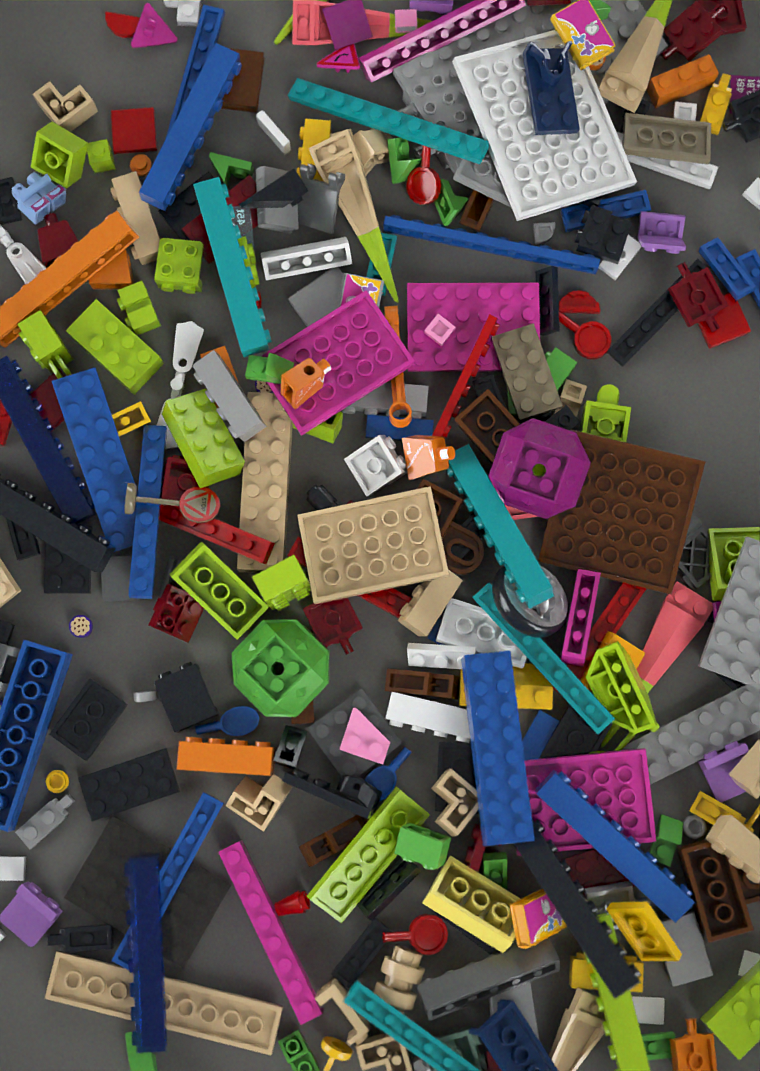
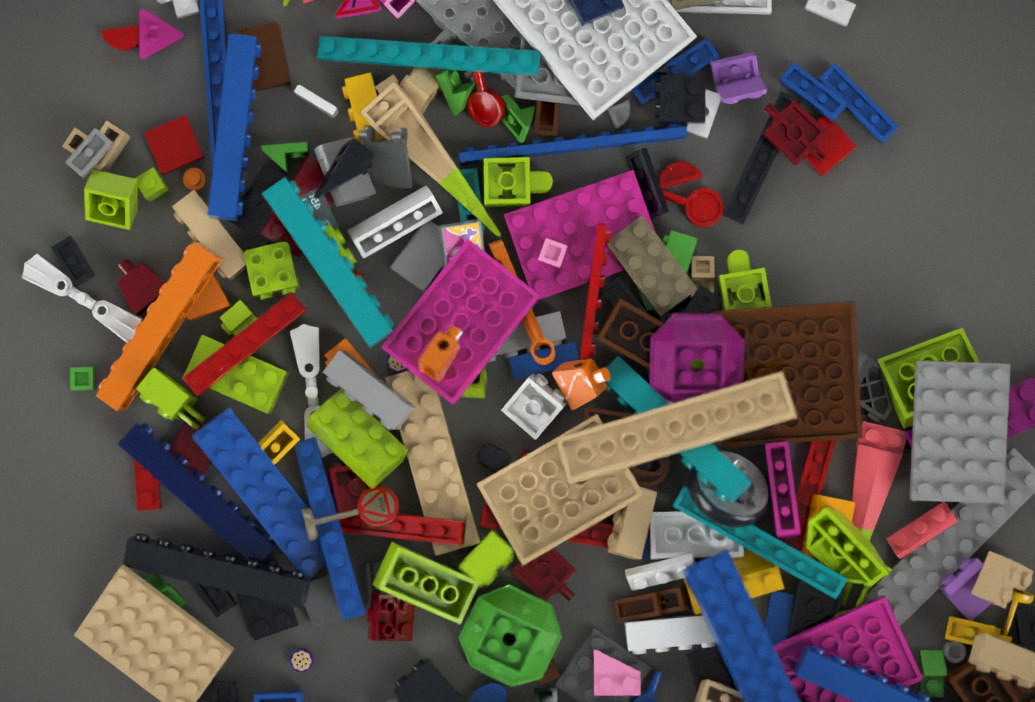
camera: 20 degrees left, 5 degrees up
light blue hips [12,171,66,225] -> none
bright green slope [245,353,294,384] -> none
none -> light grey plate [65,128,114,179]
none -> red plate [183,292,306,397]
none -> lime brick [484,157,553,207]
none -> tan plate [556,372,797,485]
none -> coral plate [886,501,958,559]

